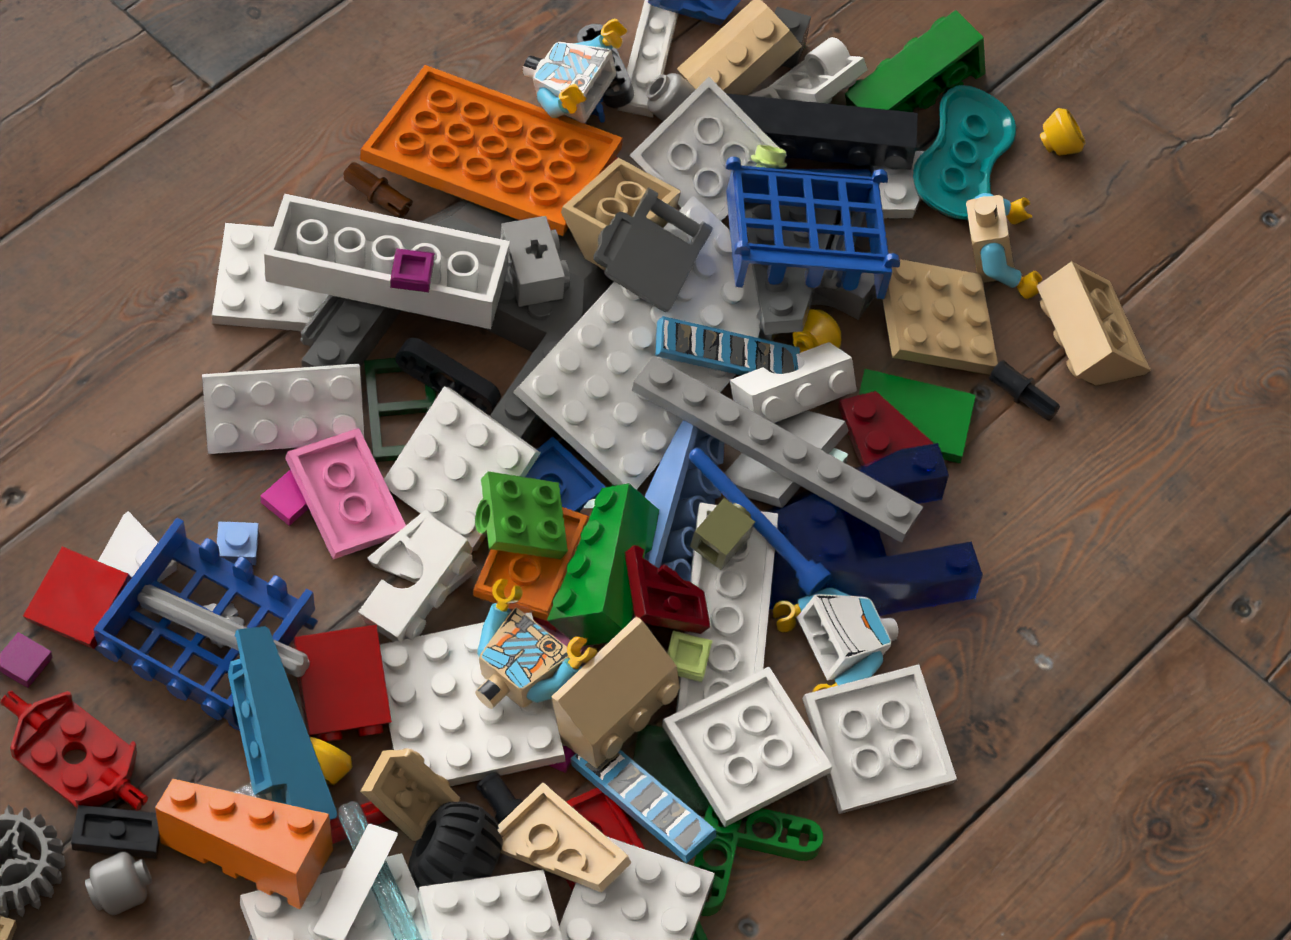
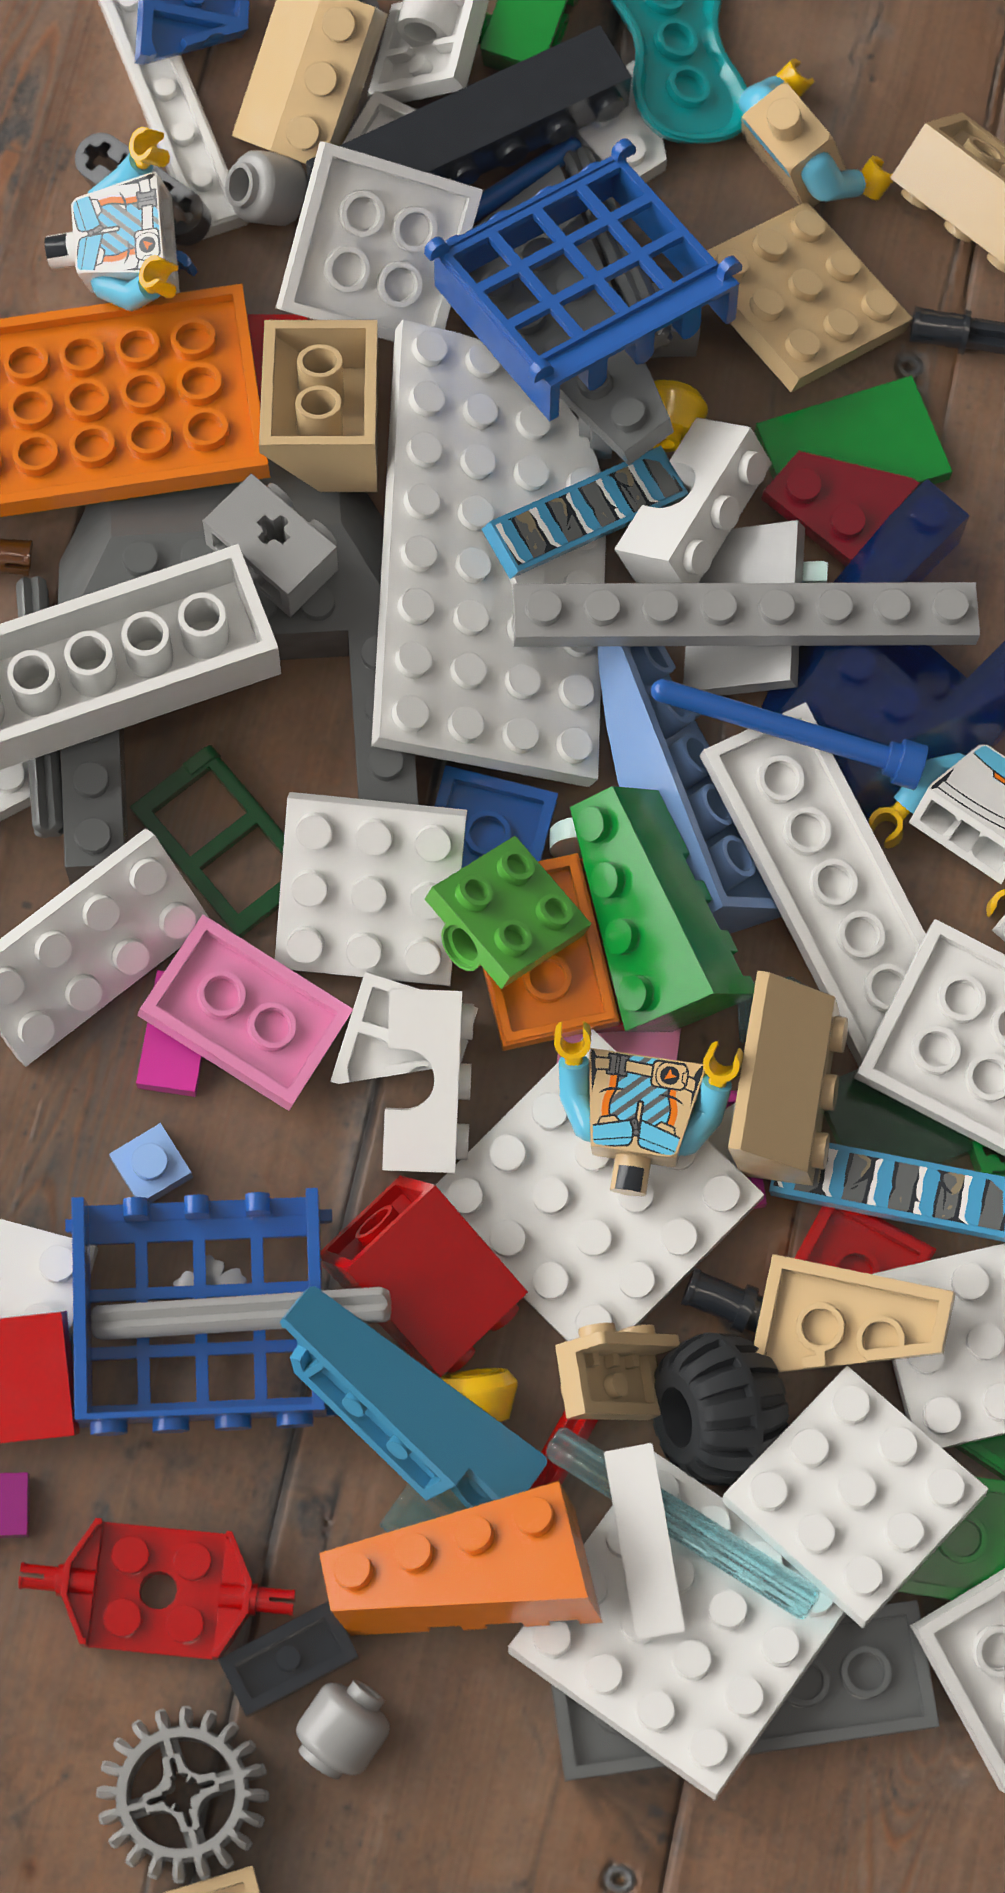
camera: 30 degrees left, 15 degrees up
magenta tile [390,248,435,293] -> none
black beam [395,338,501,415] -> none
dark grey piece [593,187,713,312] -> none
dark red wing [625,545,710,634] -> none
yellowish green tile [667,631,712,682] -> none
olive brick [690,498,755,570] -> none
yellowish green plate [751,145,787,169] -> none

